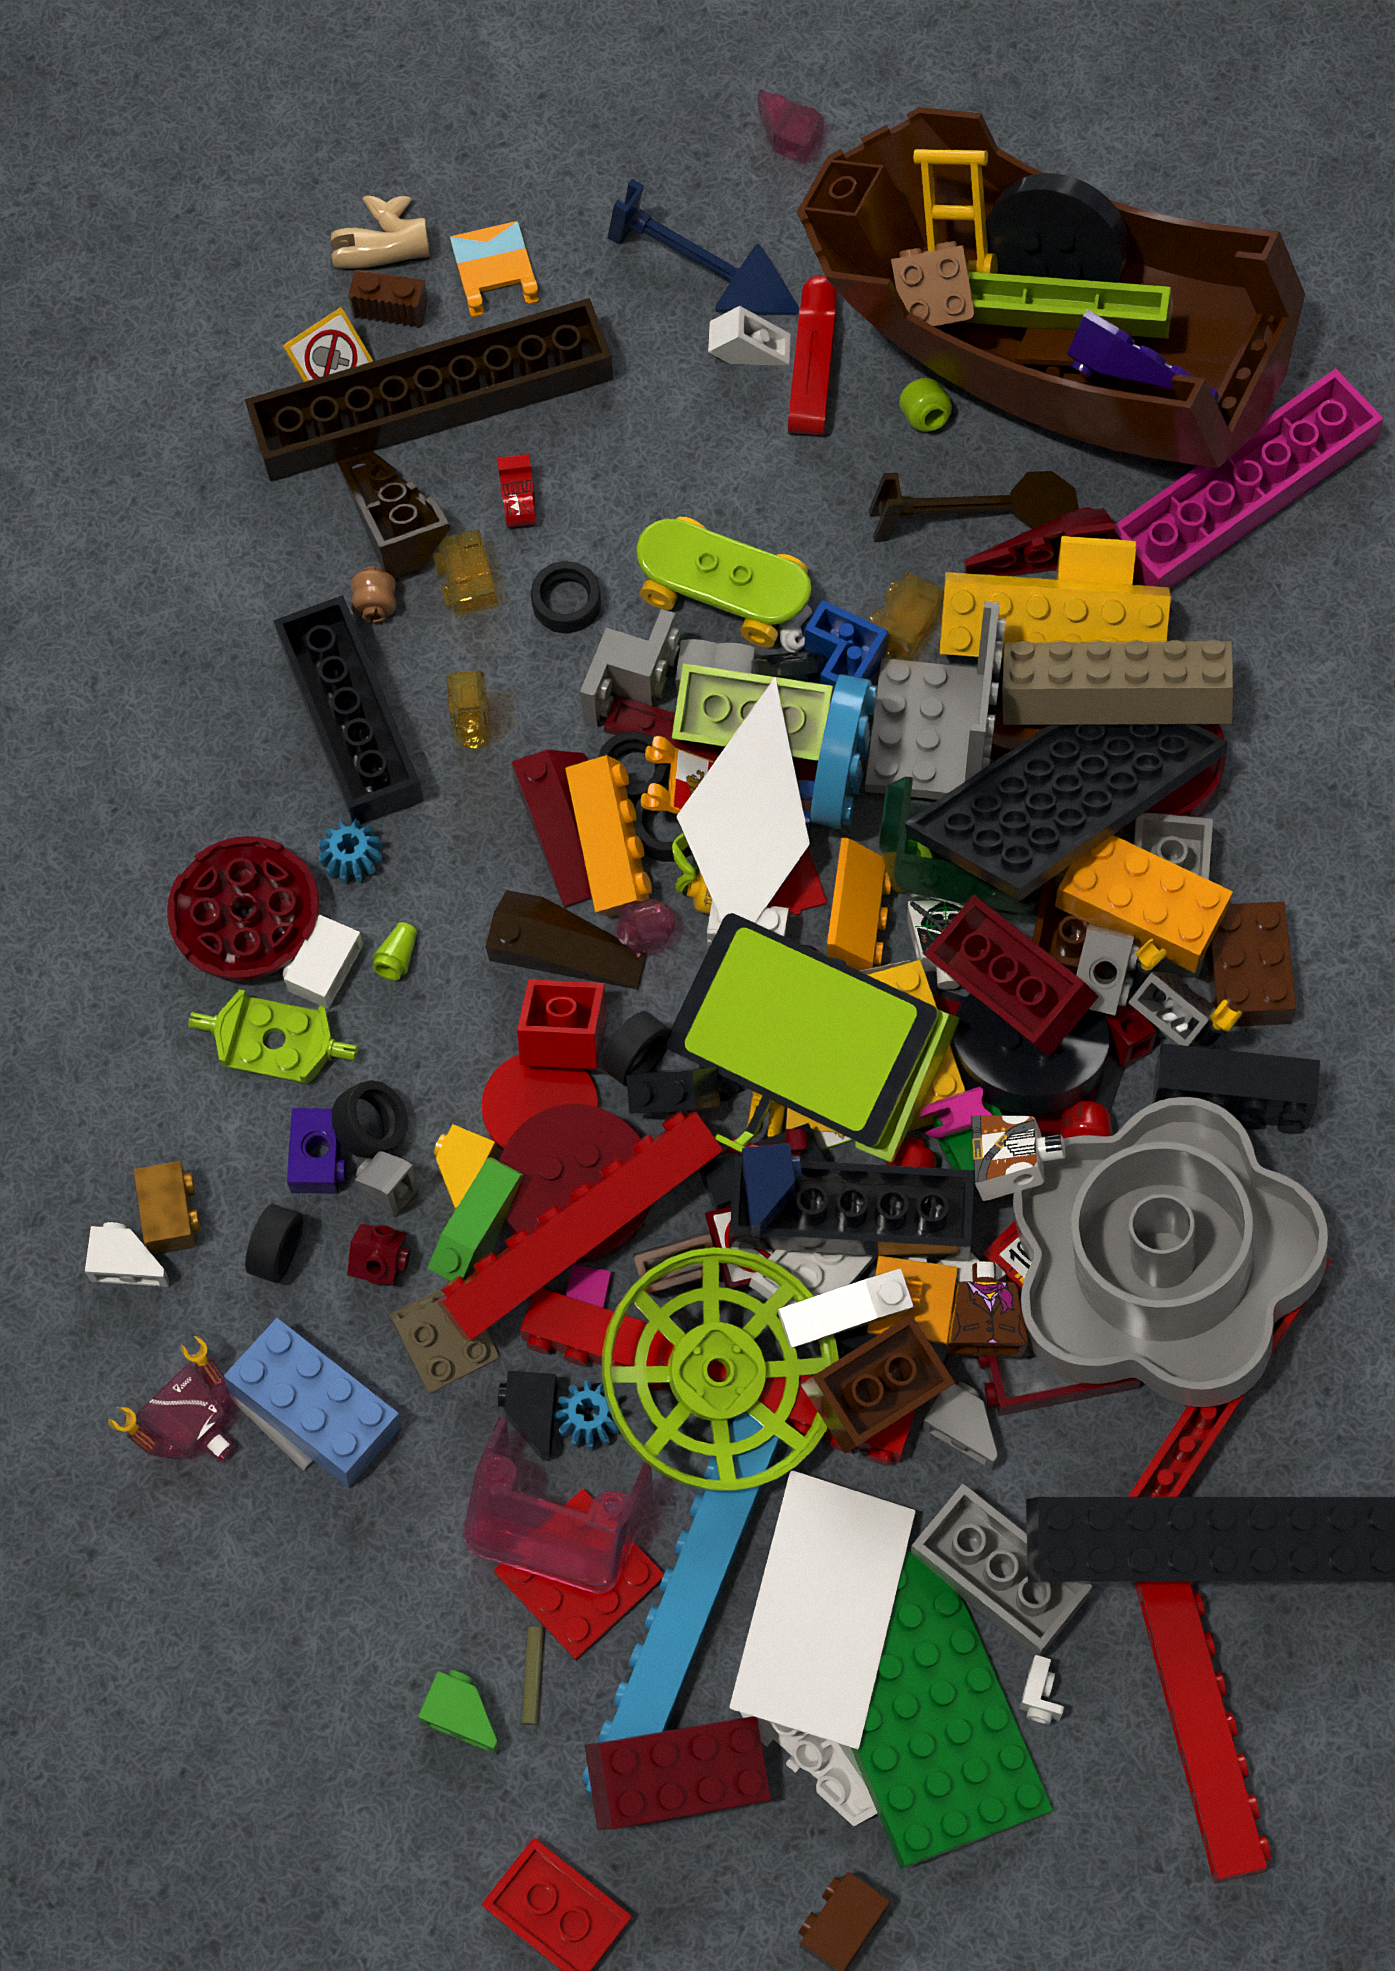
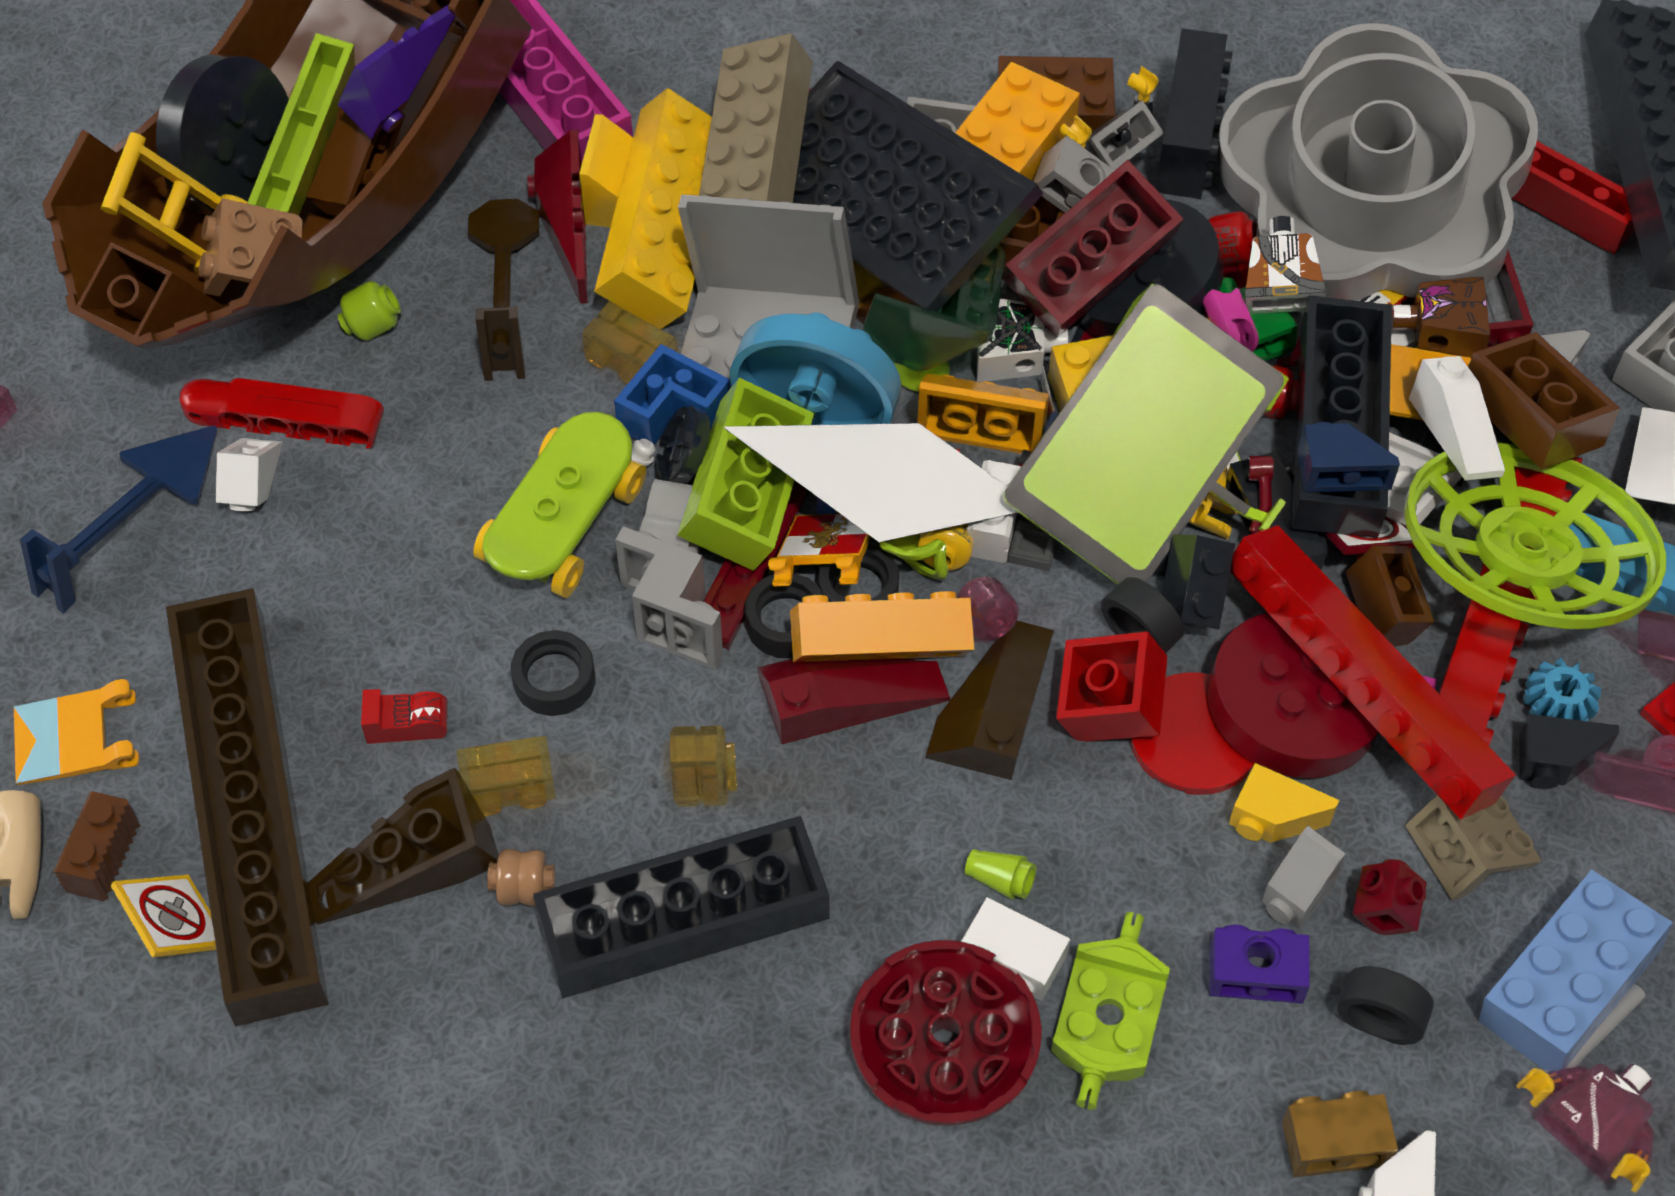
camera: 90 degrees left, 10 degrees down
dark azure gear [318,818,382,884] -> none
black tyre [331,1080,408,1159] -> none
bright green slope [428,1157,524,1281] -> none

